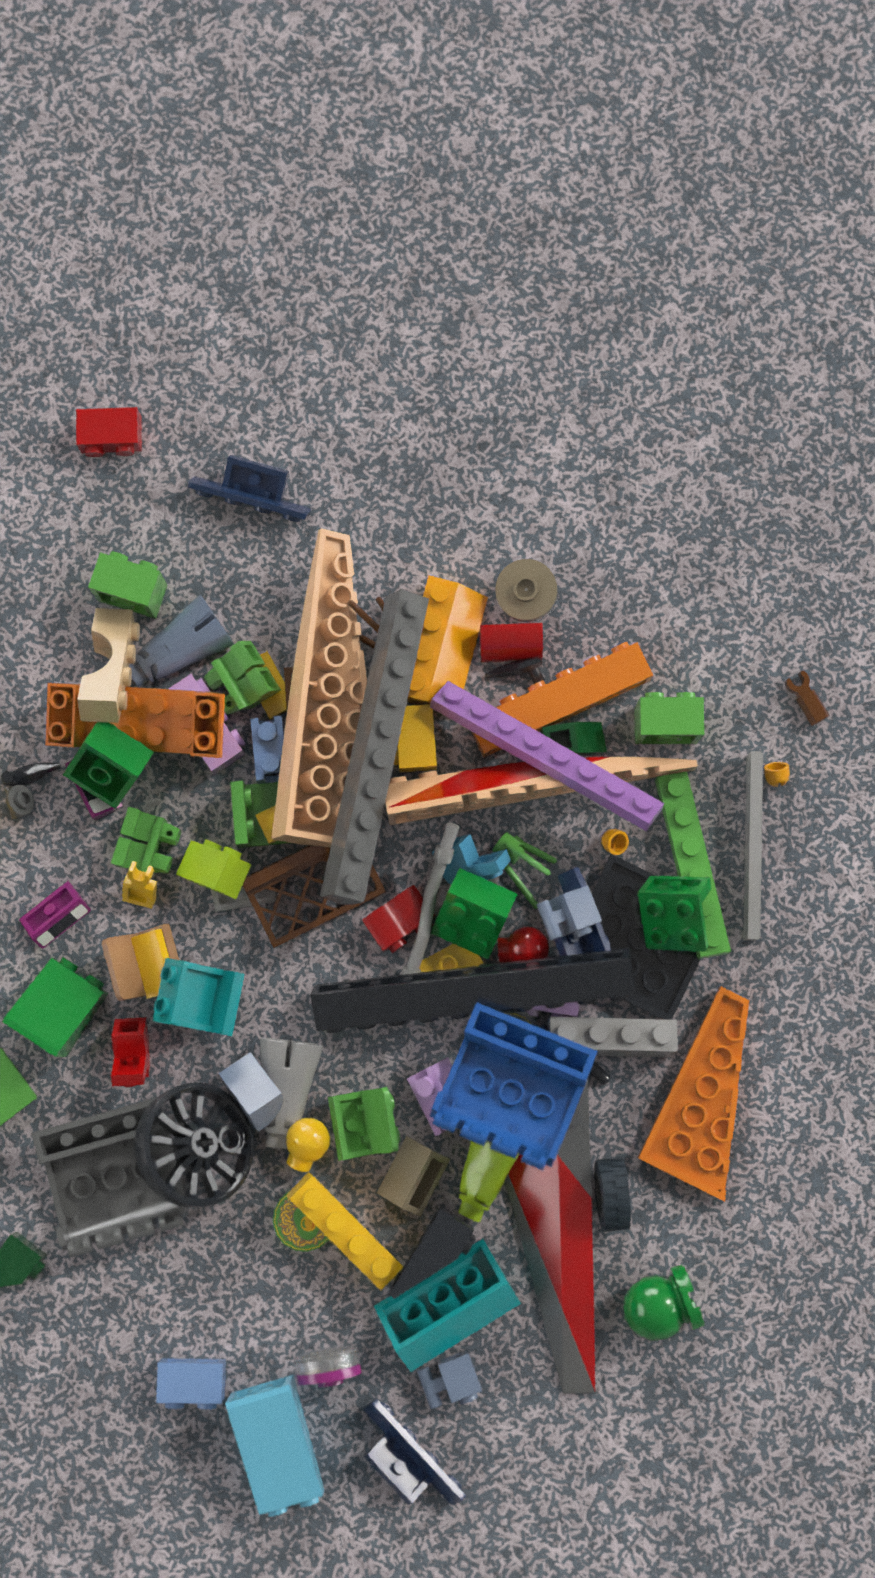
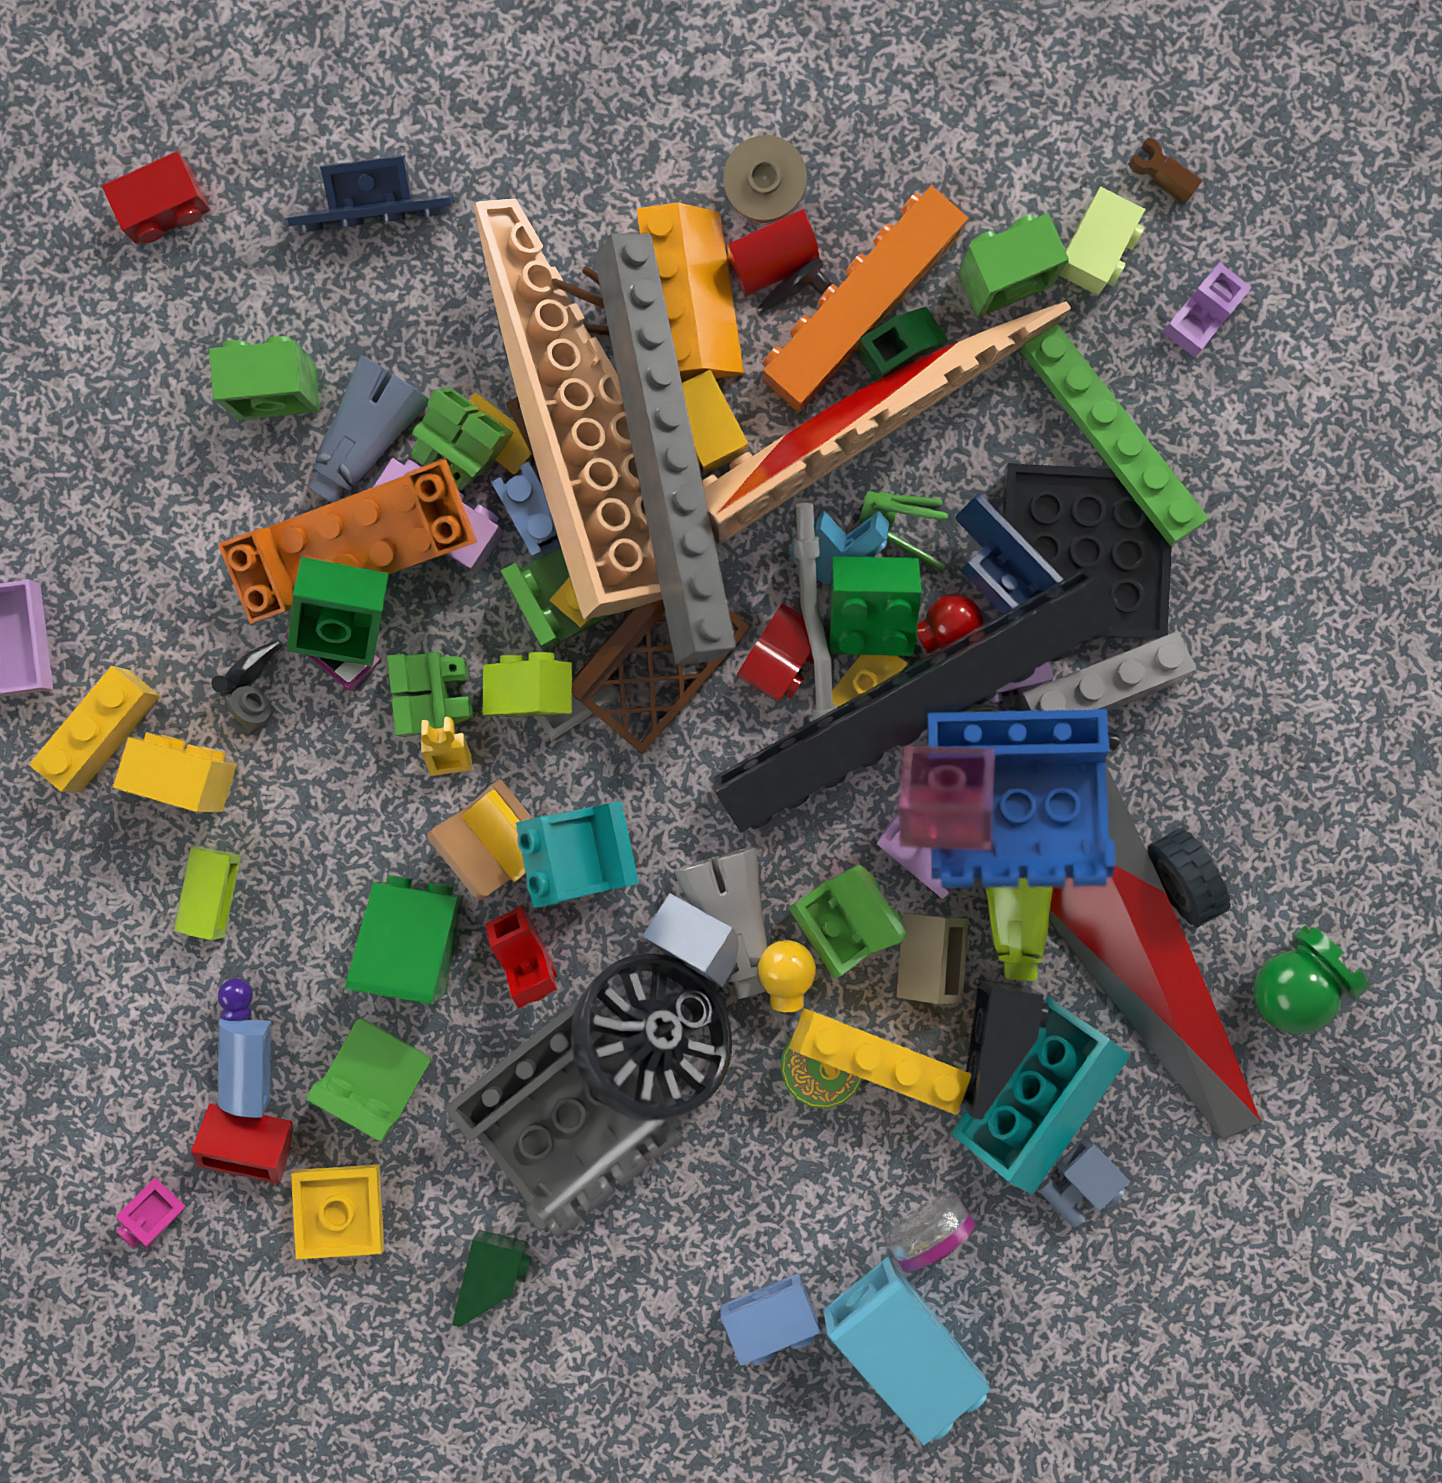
camera: 20 degrees left, 5 degrees up
magenta slope [19,881,91,949] -> none
tan arch [77,608,140,723] -> none
bracket [363,1399,466,1505] -> none
medium lavender plate [430,681,664,831] -> none
sand blue brick [536,885,602,941] -> none
light orange hinge [601,829,629,855] -> none
orange wing [637,986,749,1202] -> none
green bracket [638,876,712,952] -> none
light grey tile [743,751,763,941] -> none
light orange hinge [764,762,790,787] -> none
none -> clear pink brick [899,746,994,850]
none -> yellowish green brick [1059,186,1145,295]
none -> medium lavender slope [1162,262,1252,358]

